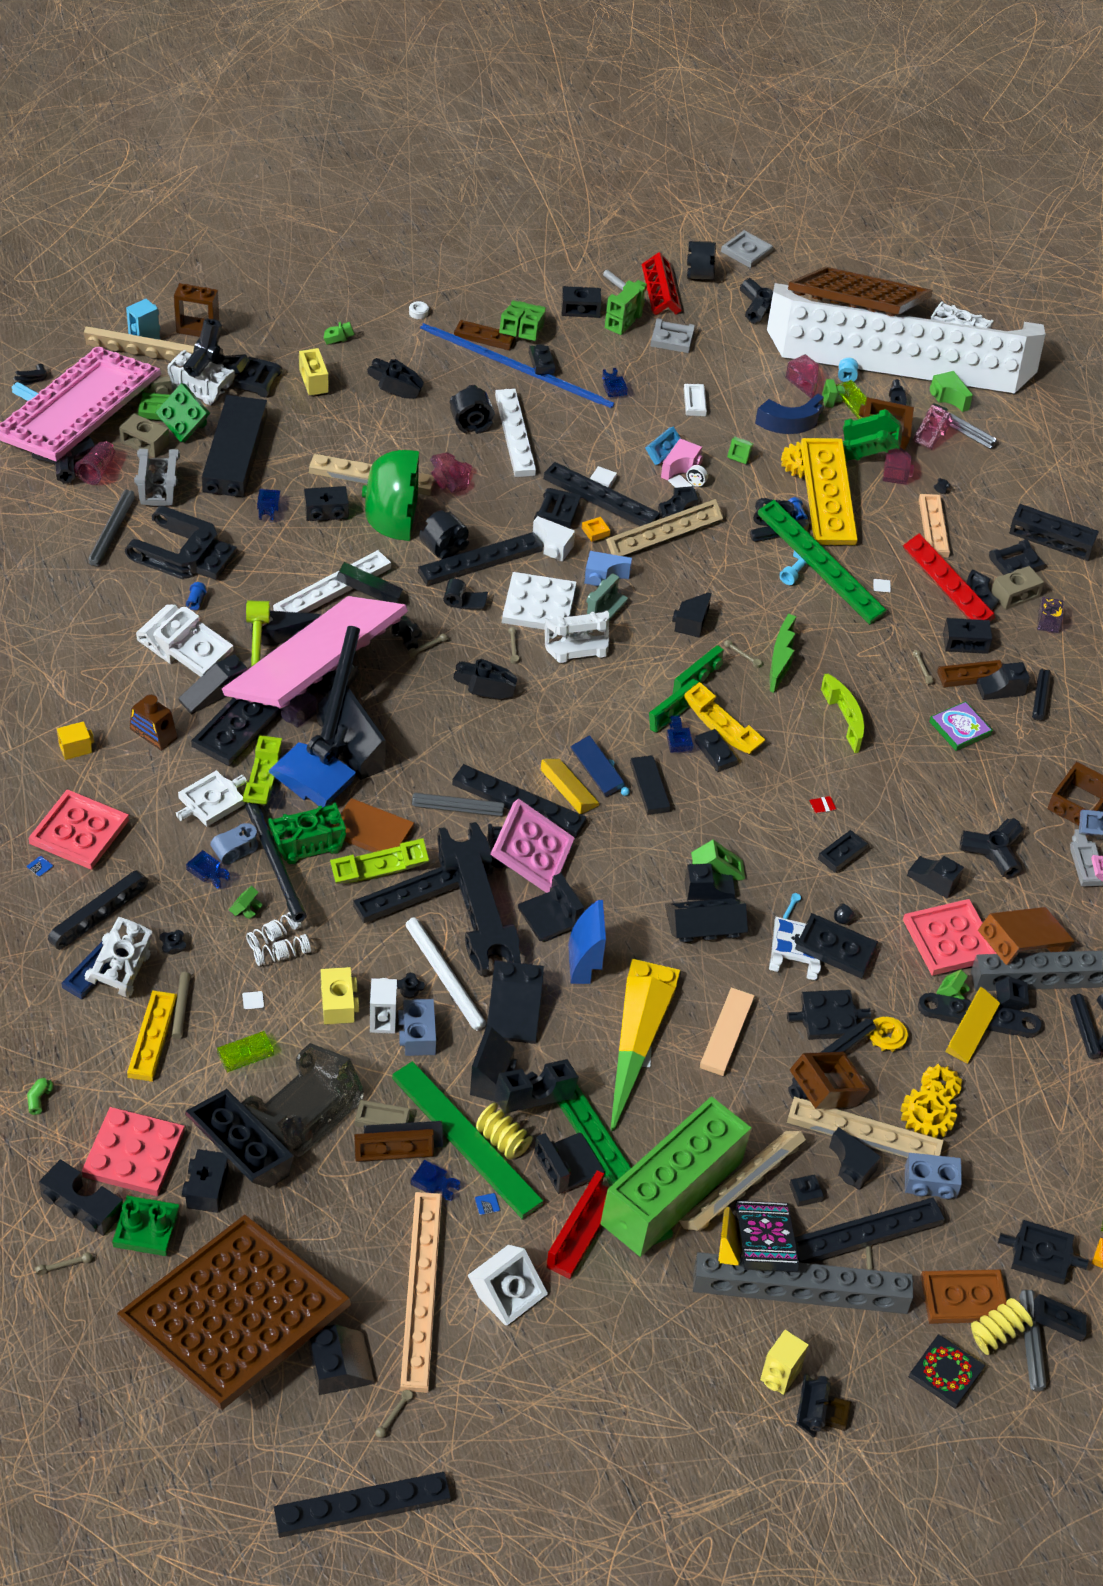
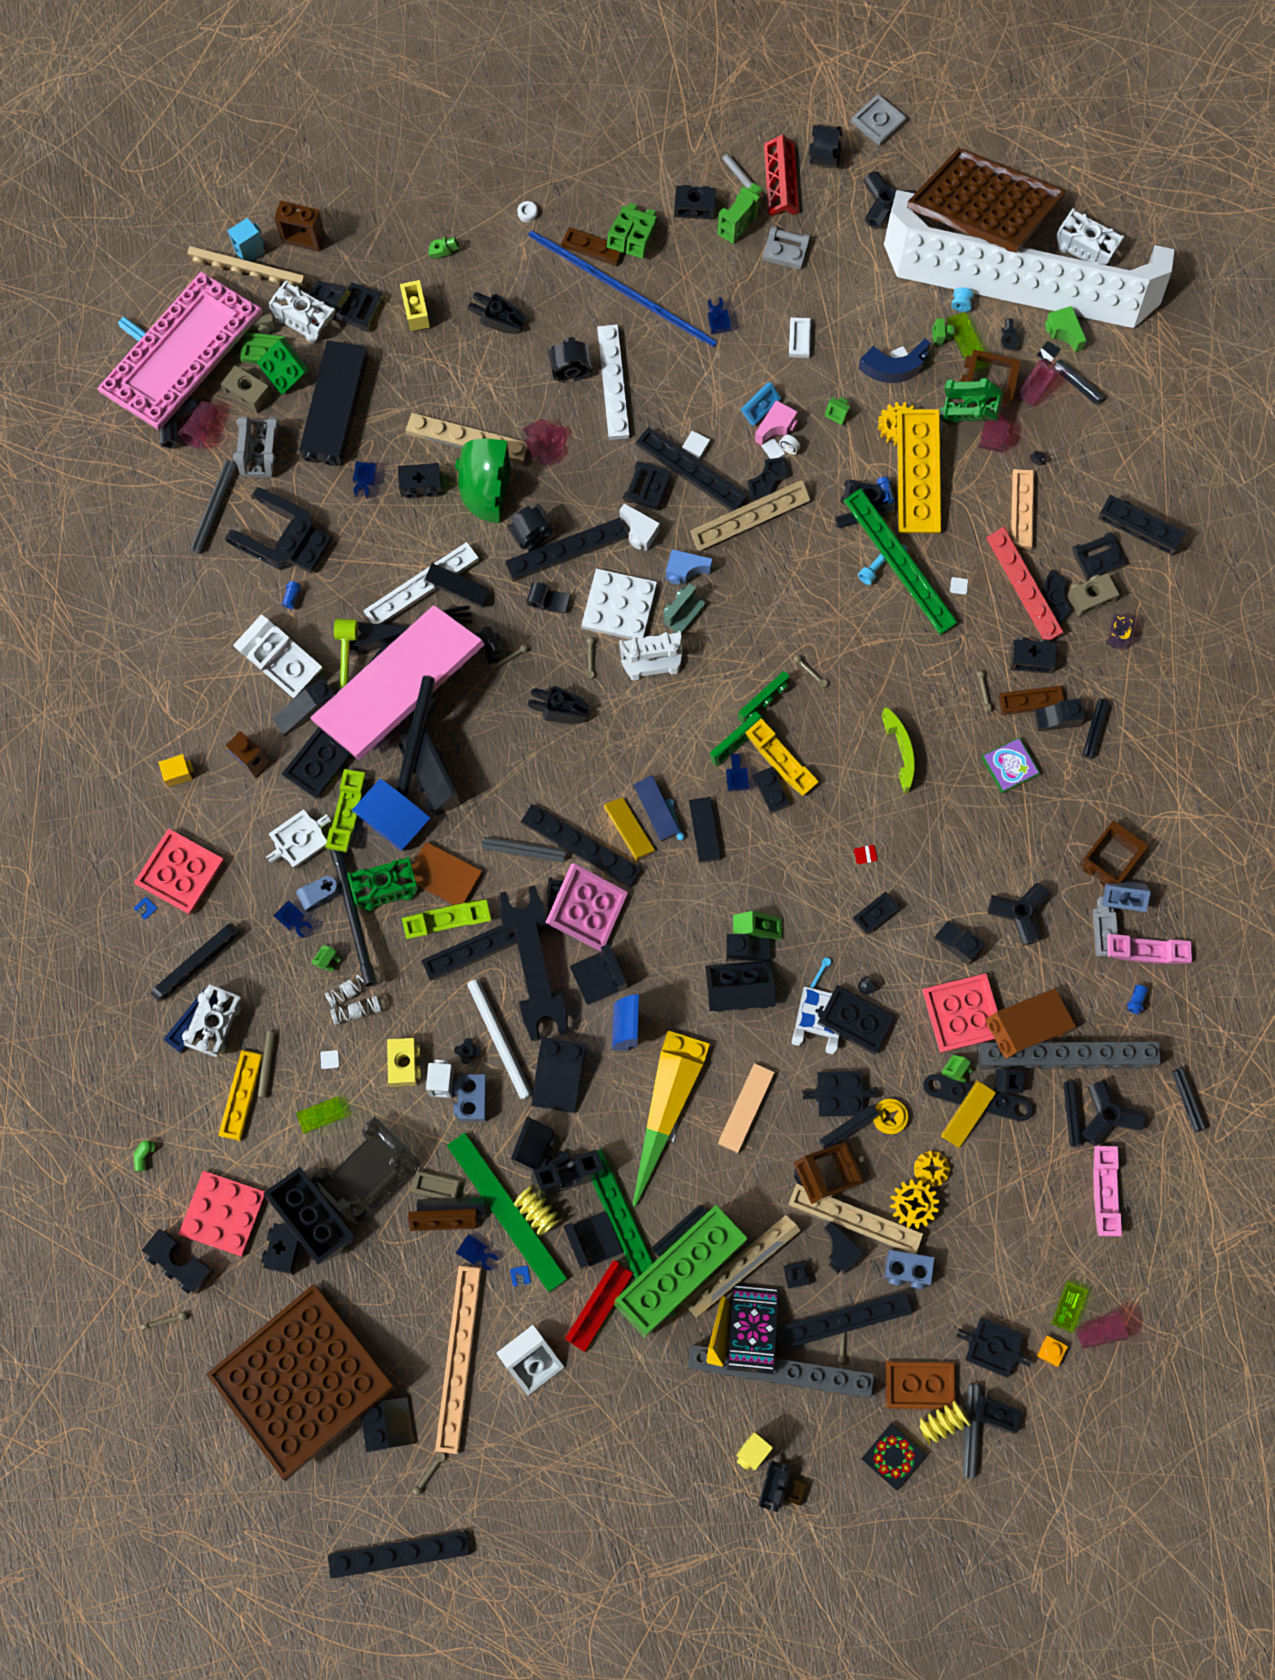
camera: 10 degrees right, 25 degrees up
black piece [14,364,47,385] -> none
green plate [112,1195,180,1256] -> none
black plate [159,930,186,954] -> none
black piece [183,318,225,378] -> none
black piece [307,724,348,765] -> none
black plate [528,344,556,374] -> none
light orange plate [582,517,611,542] -> none
black slope [672,592,712,638] -> none
bright green slope [770,613,796,693] -> none
clear pink slope [785,354,819,399] -> none

